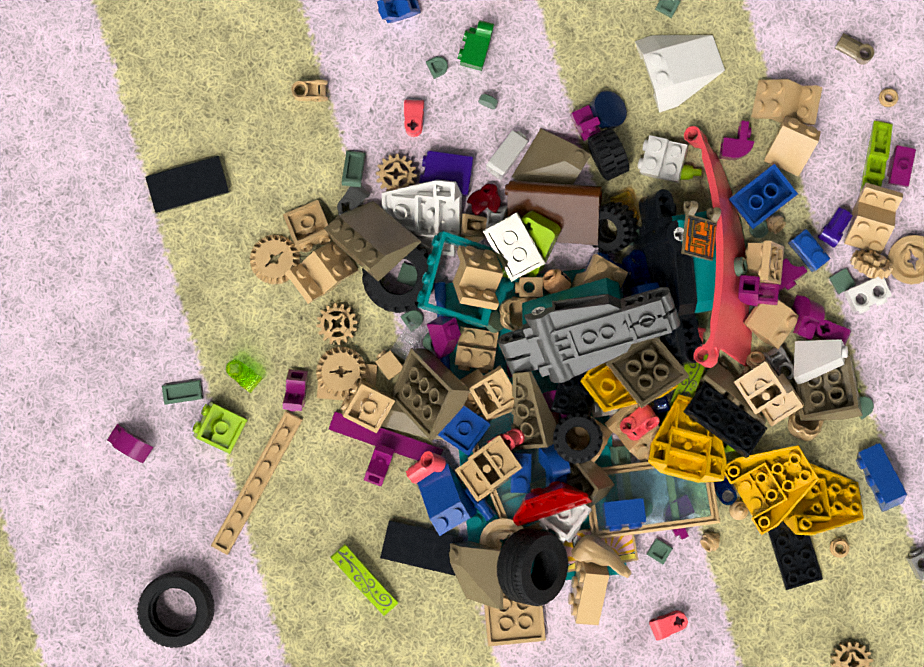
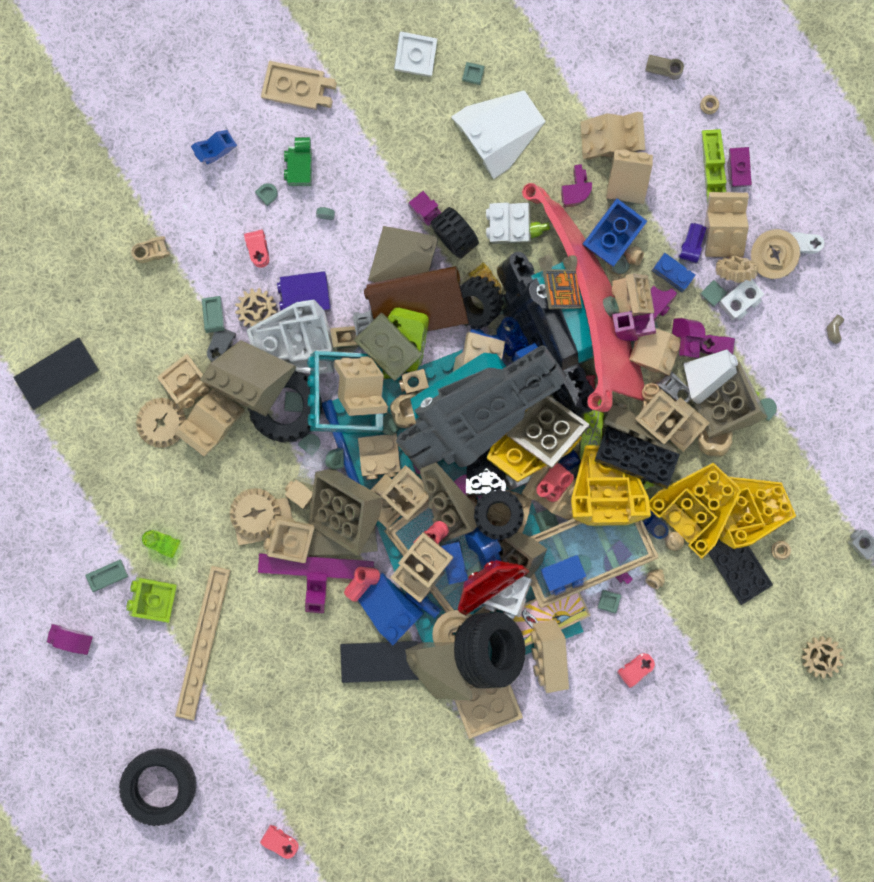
camera: 15 degrees left, 0 degrees up
magenta brick [282,369,308,411] -> none
tan gear [316,303,358,345] -> none
lime slope [330,544,398,616] -> none
magenta slope [427,316,461,359] -> none
blue tile [438,406,491,456] -> none
dark red plate [467,183,501,216] -> none
white slope [486,130,528,181] -> none
light nougat head [543,269,571,294] -> none
tan hair [571,534,632,578] -> none
dark blue tile [589,91,627,129] -> none
blue wedge [856,443,907,512] -> none

